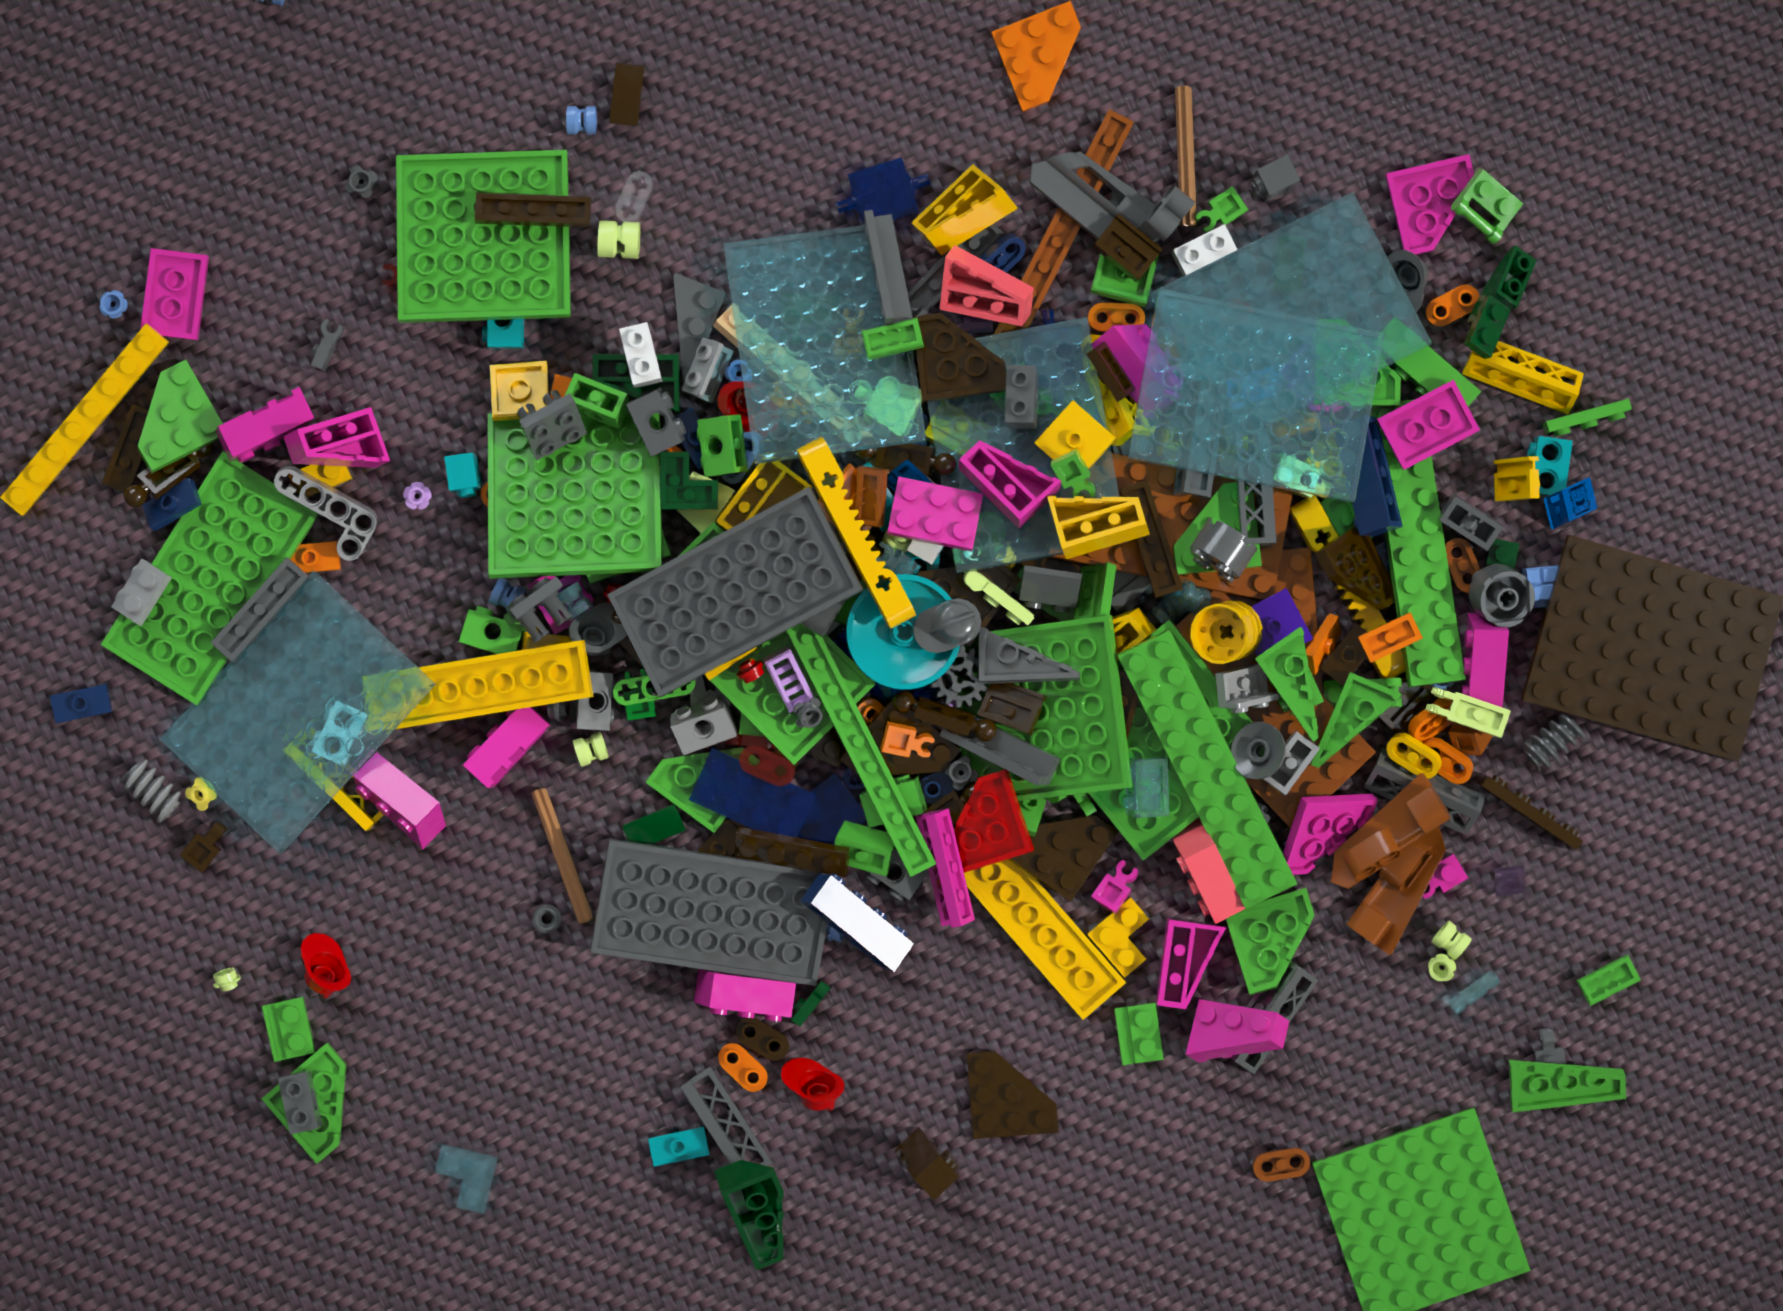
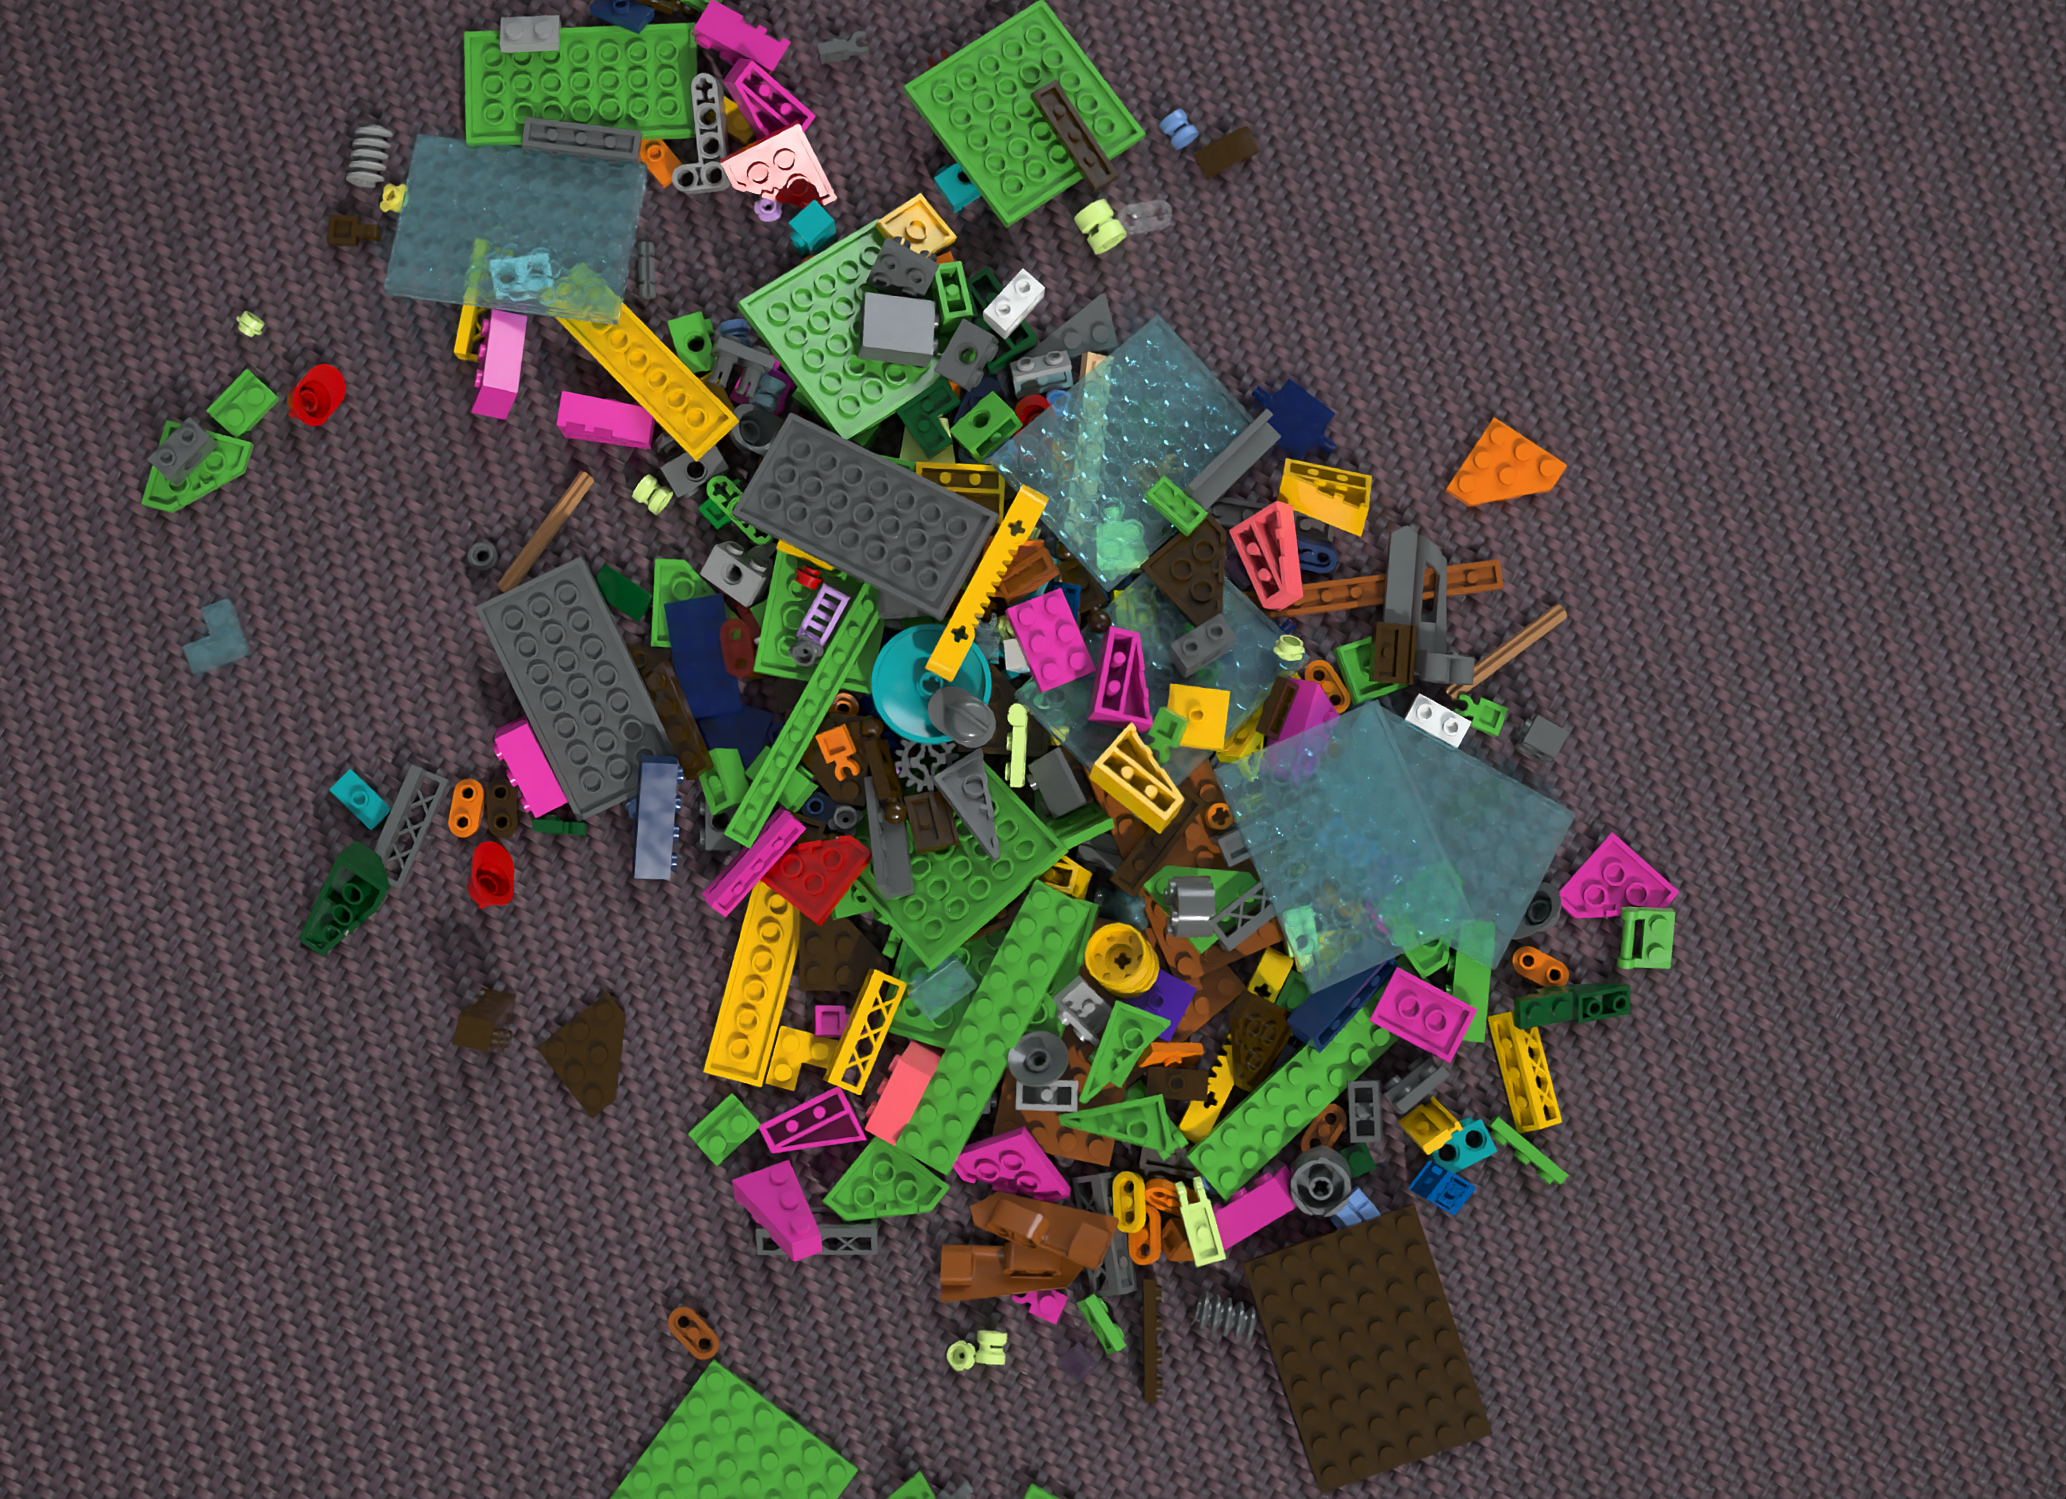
camera: 55 degrees right, 5 degrees down
dark blue plate [50,684,113,724] -> none
orange plate [1358,612,1423,663] -> none
clear light blue axle [1448,971,1500,1014] -> none
none -> dark grey axle [638,242,656,299]
none -> plate [720,120,837,209]
none -> yellow fence [823,968,907,1095]
none -> brick [857,292,939,367]
none -> bright green plate [1076,1294,1126,1355]
none -> orange bush [1204,803,1234,830]
none -> yellowish green plate [1273,635,1304,661]
none -> dark grey plate [1381,1056,1450,1114]

